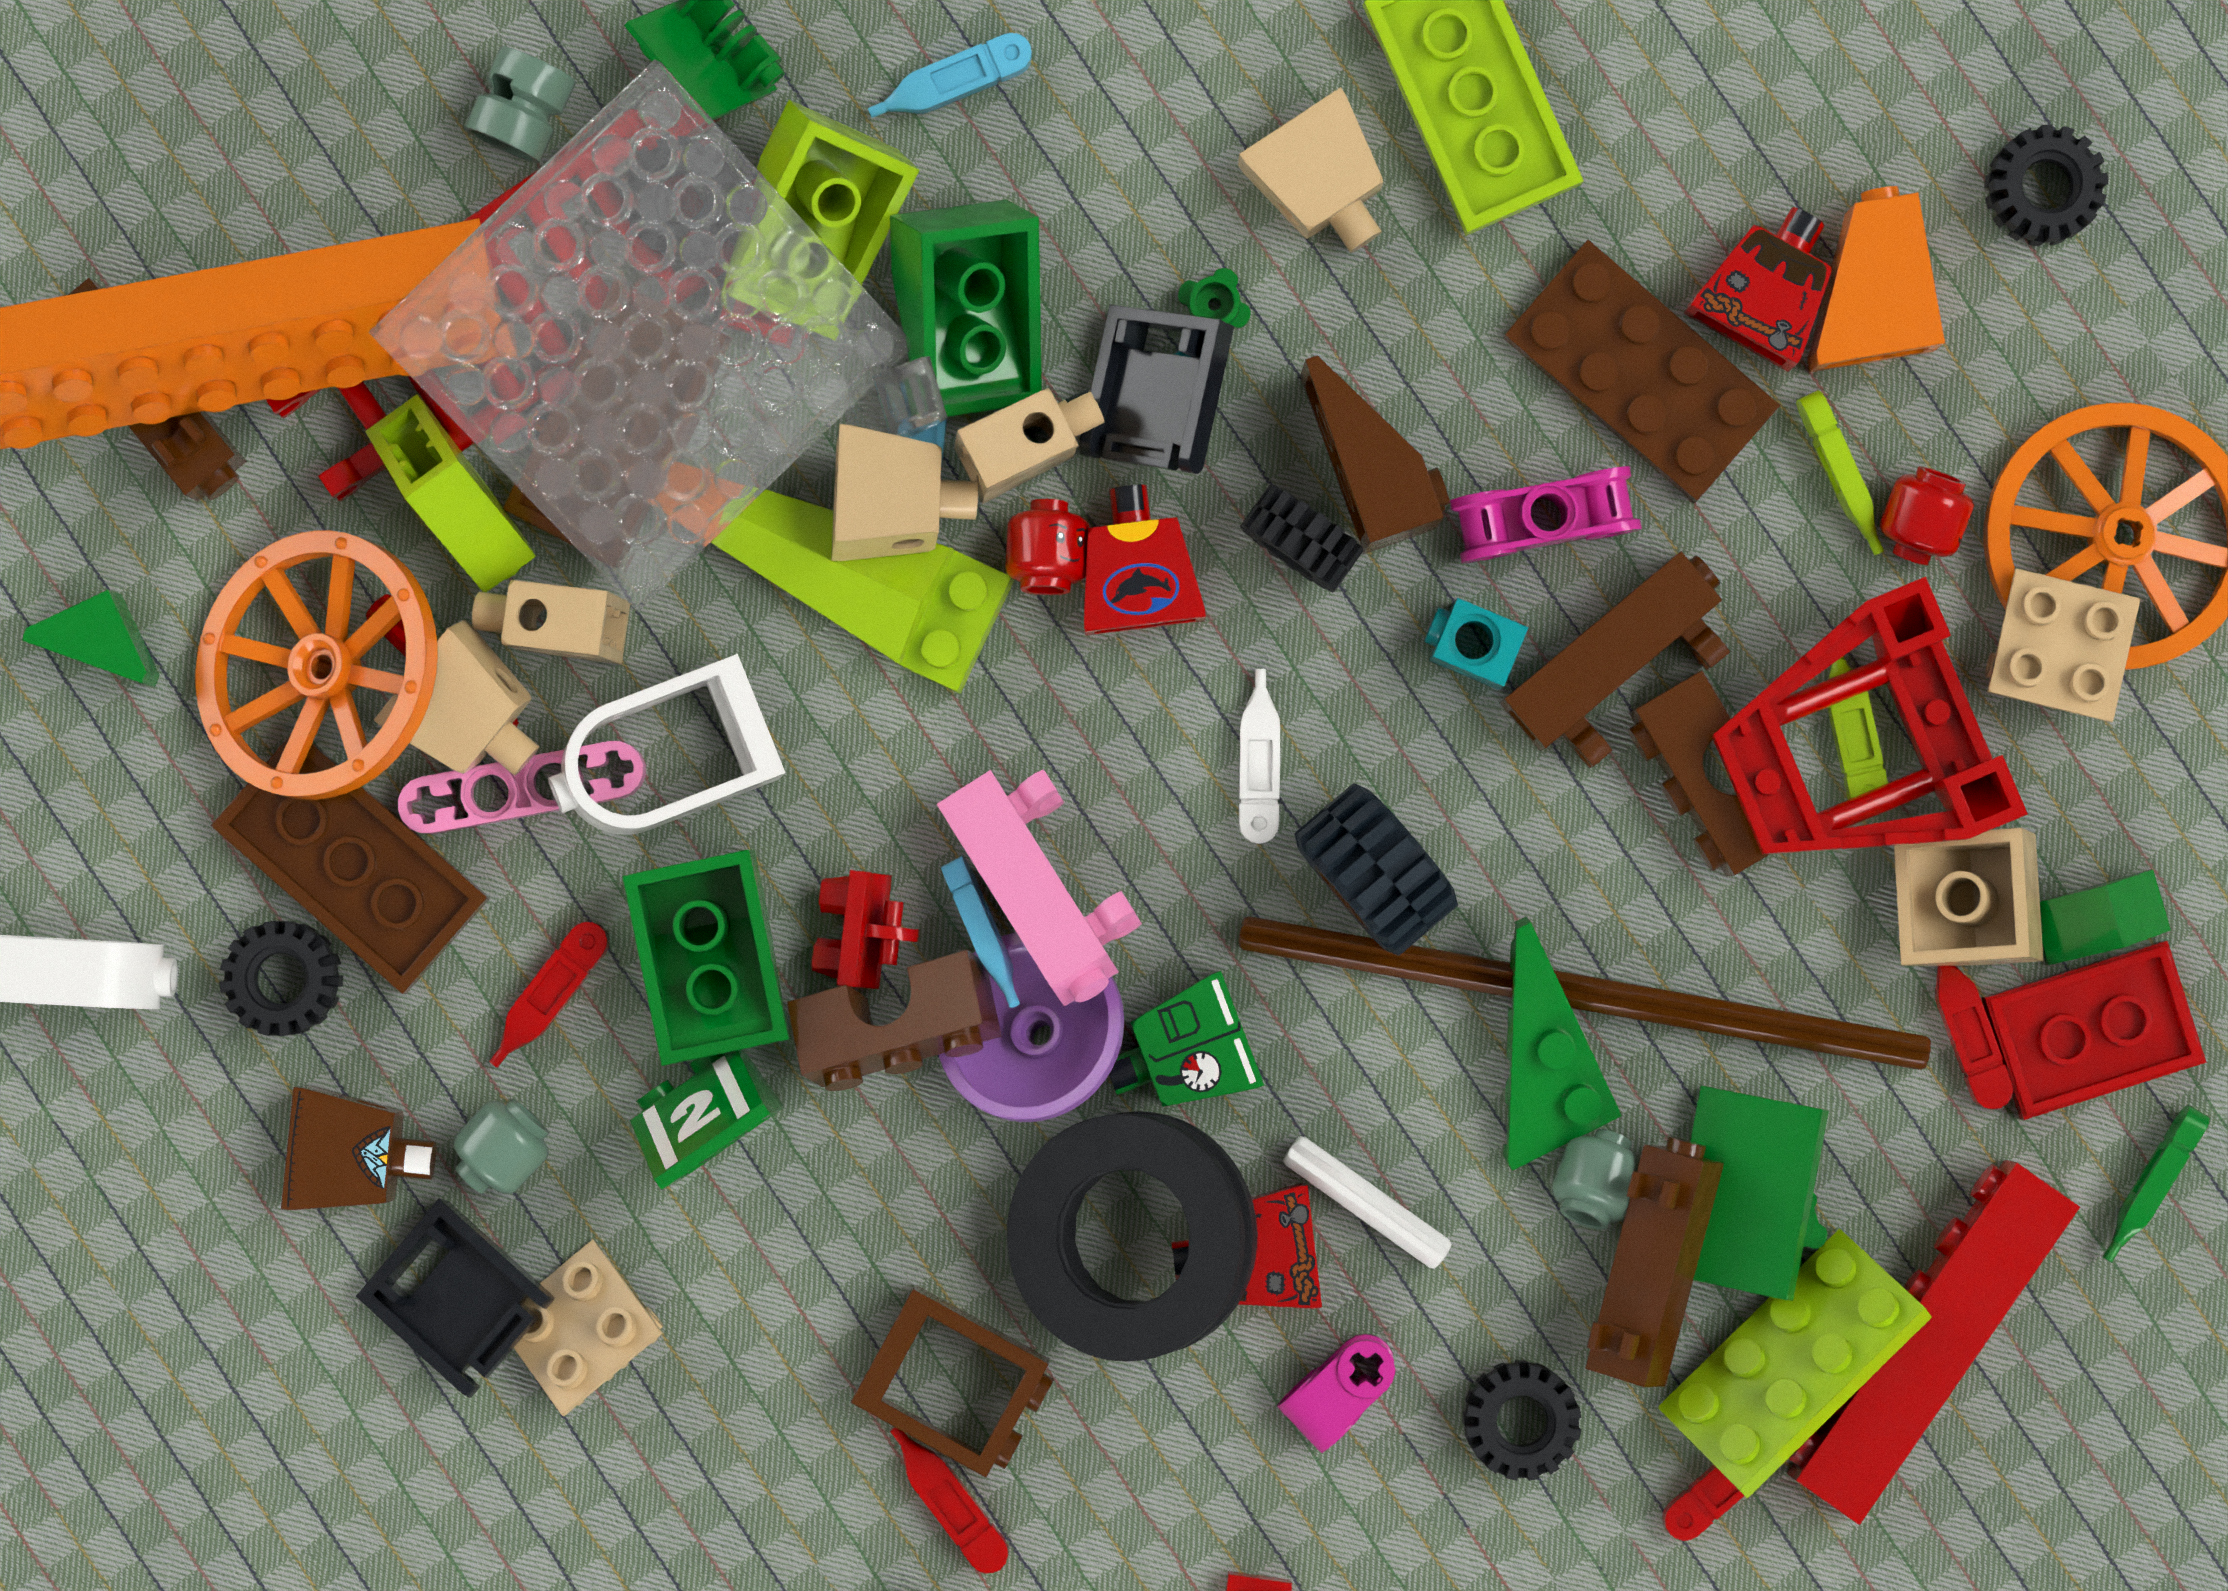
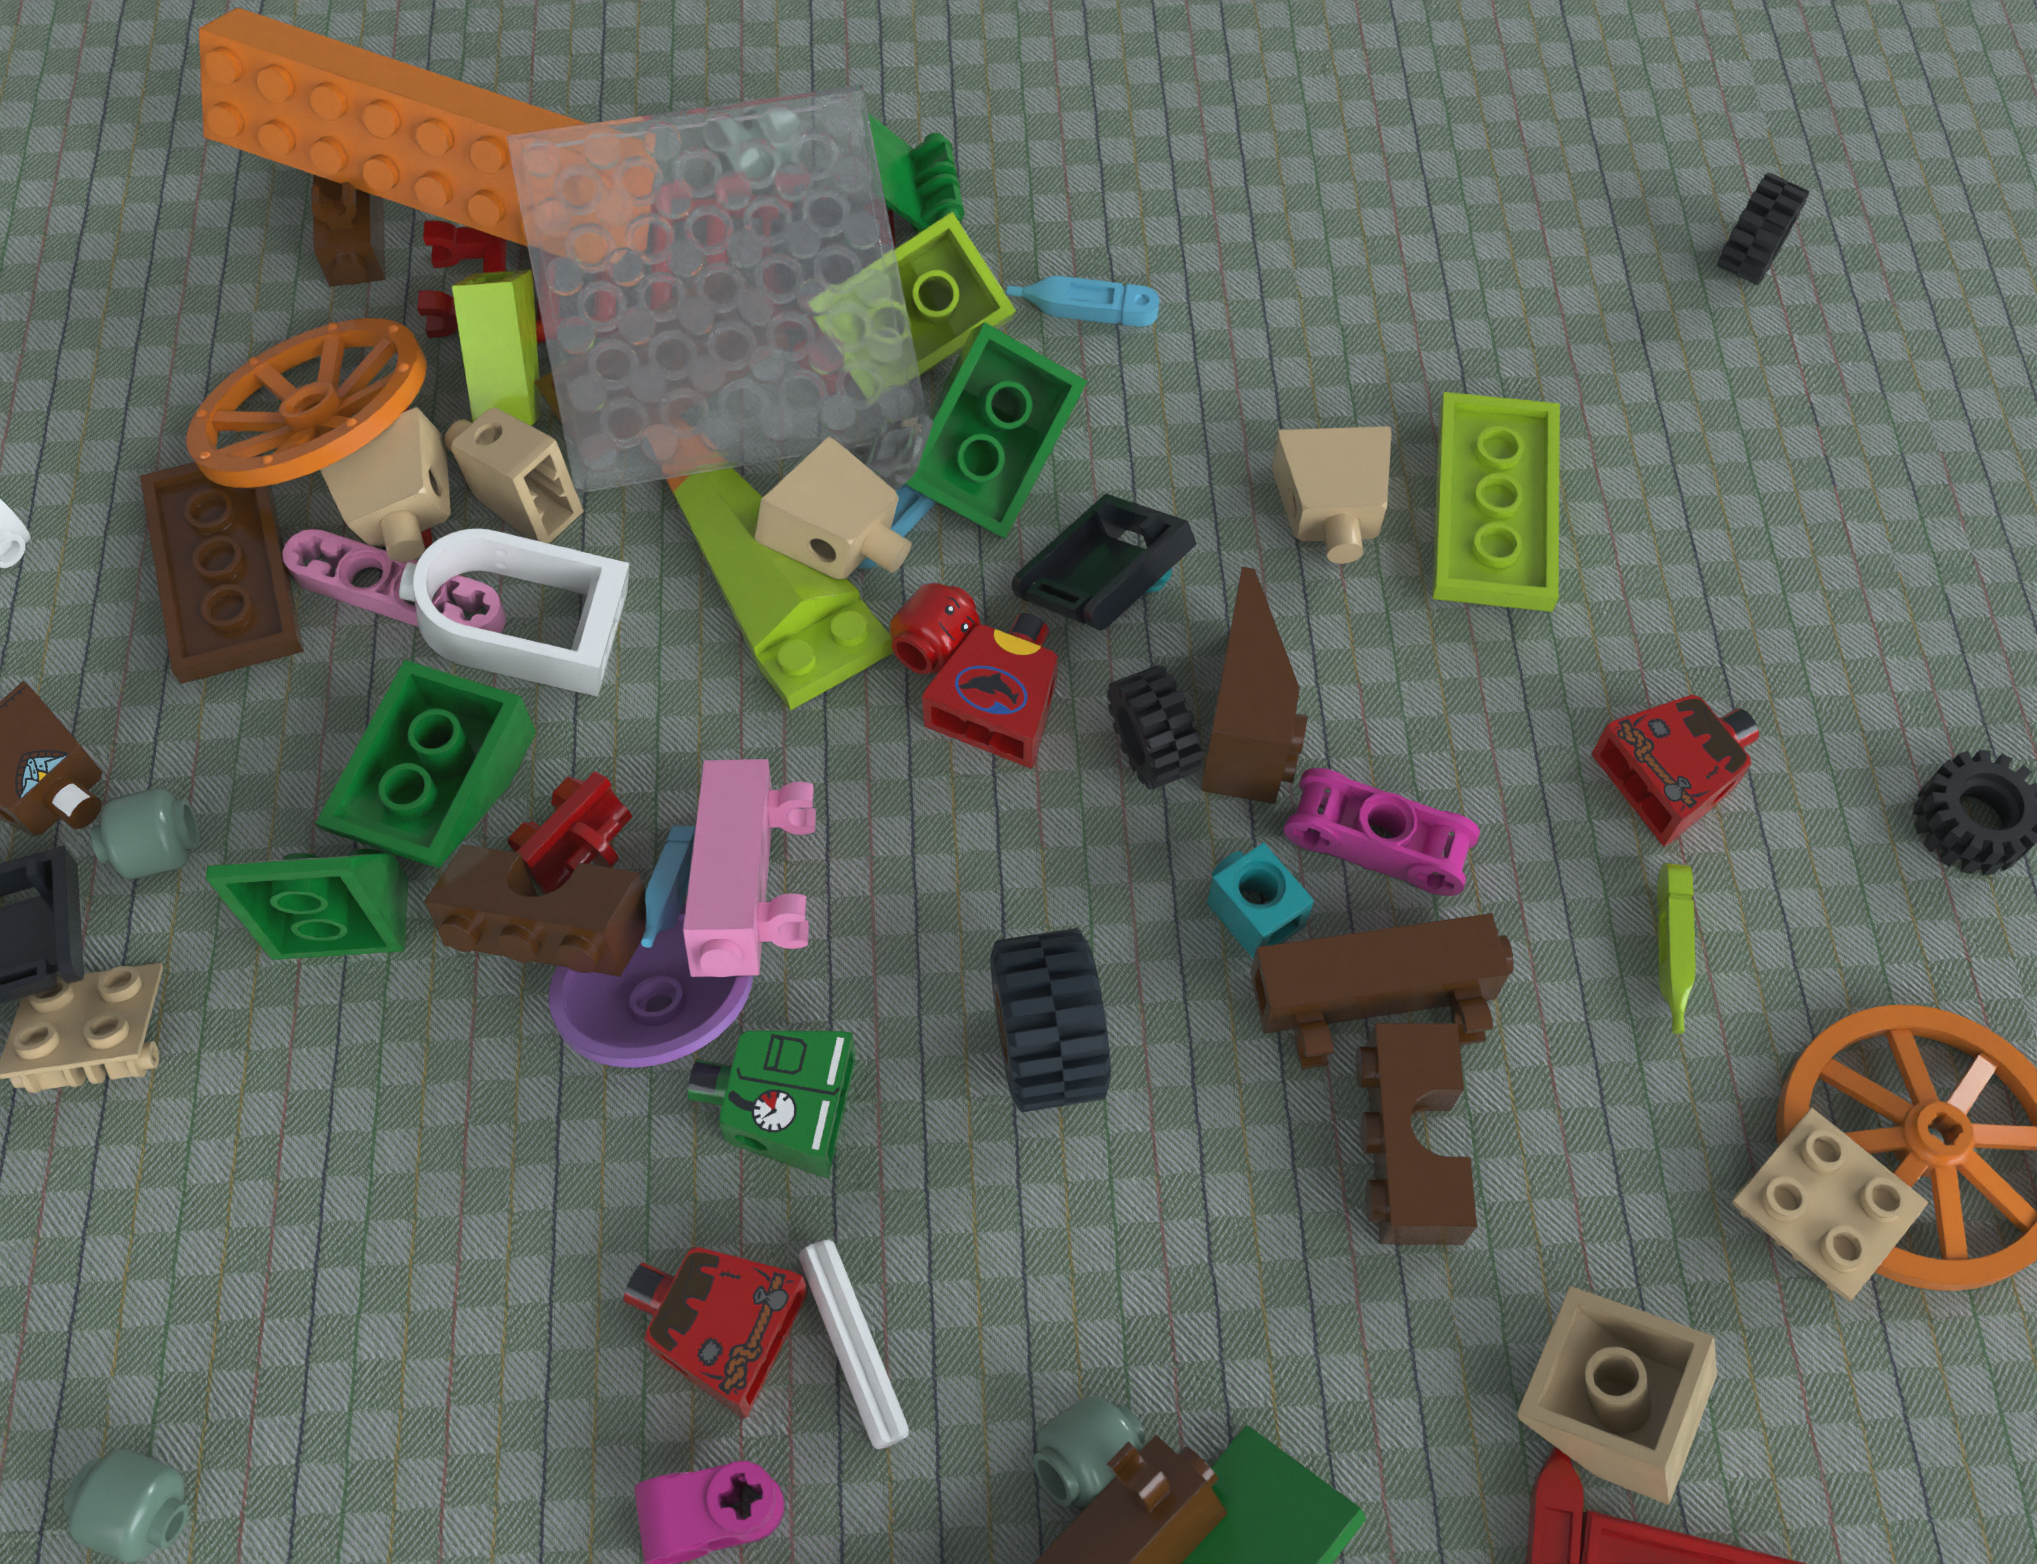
camera: 30 degrees right, 25 degrees down
green slope [22,590,160,687] -> none
black tyre [219,921,343,1036] -> none
red piece [489,922,610,1068] -> none
reddish brown window [850,1285,1054,1478] -> none
red piece [890,1427,1009,1574] -> none
tan torso [954,388,1104,504] -> none
black tyre [1007,1111,1258,1362] -> none
green plate [1178,268,1251,329] -> none
reddish brown axle [1238,916,1931,1070] -> none
white piece [1239,669,1280,844] -> none
reddish brown plate [1503,240,1780,503] -> none
green wing [1503,916,1622,1171] -> none
red windscreen [1712,576,2028,855] -> none
orange slope [1807,186,1945,373] -> none
lime piece [1827,657,1888,799] -> none
red head [1880,466,1974,566] -> none
green slope [2040,869,2171,965] -> none

